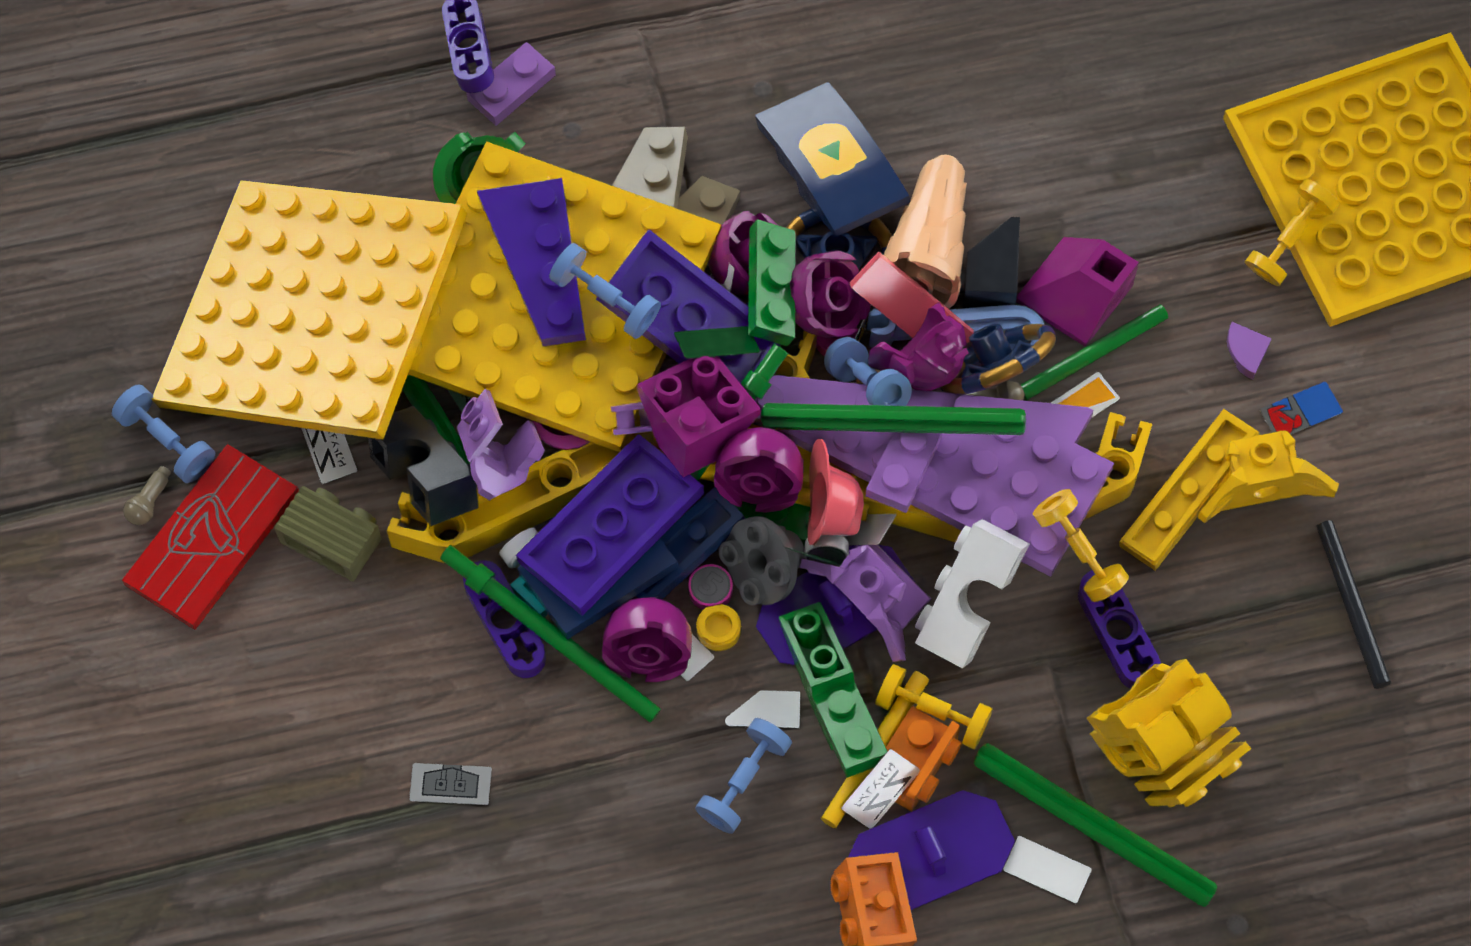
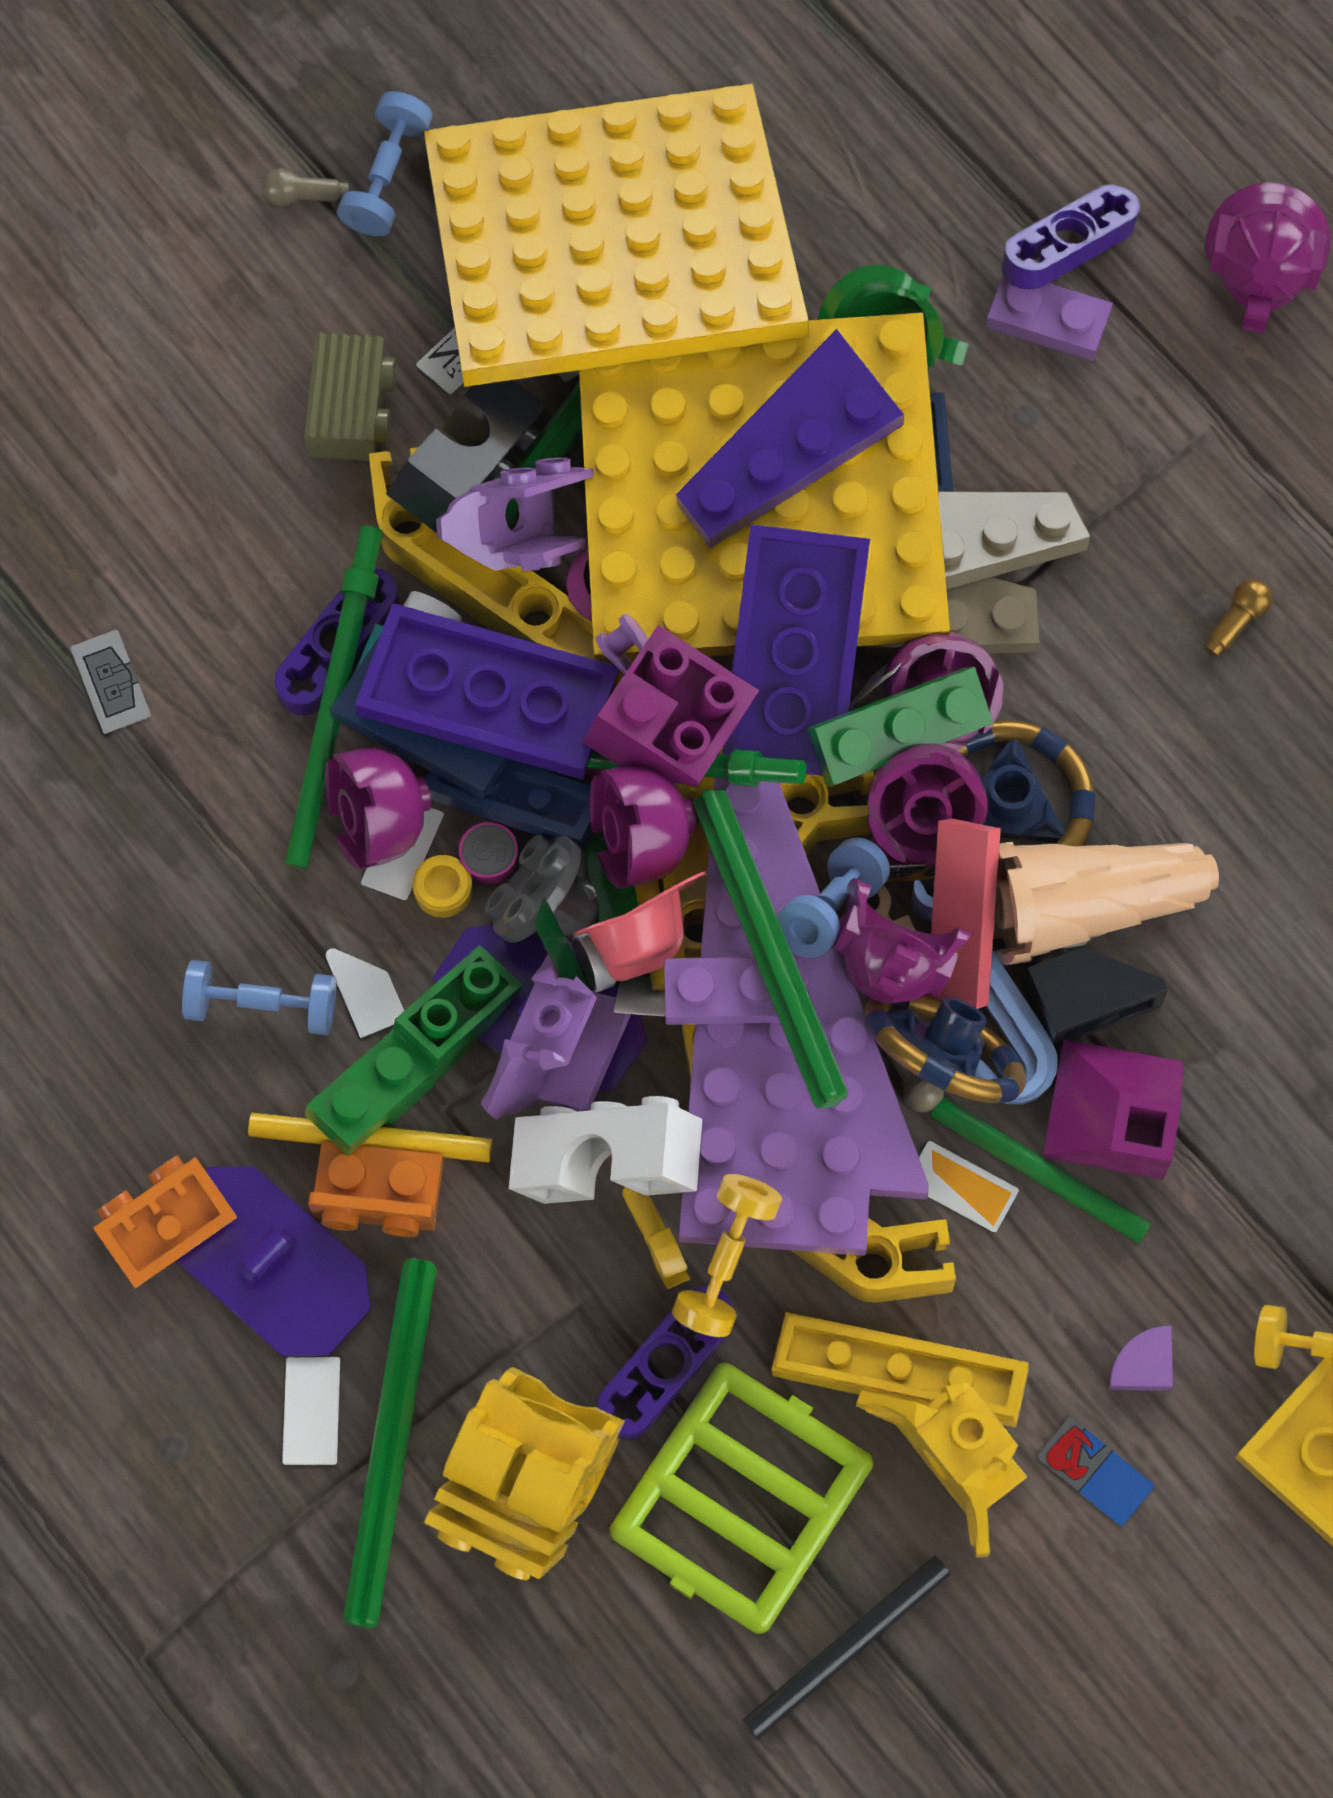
camera: 65 degrees right, 5 degrees up
red tile [122,444,299,630] -> none
medium blue wheel [549,243,661,339] -> none
dark green sticker [674,326,760,359] -> none
dark blue slope [755,82,910,237] -> none
white sticker [841,749,920,829] -> none
yellow wheel [875,664,993,750] -> none
none -> lime bar [610,1362,873,1634]
none -> yellow bar [622,1187,690,1289]
none -> pearl gold piece [1204,578,1273,657]

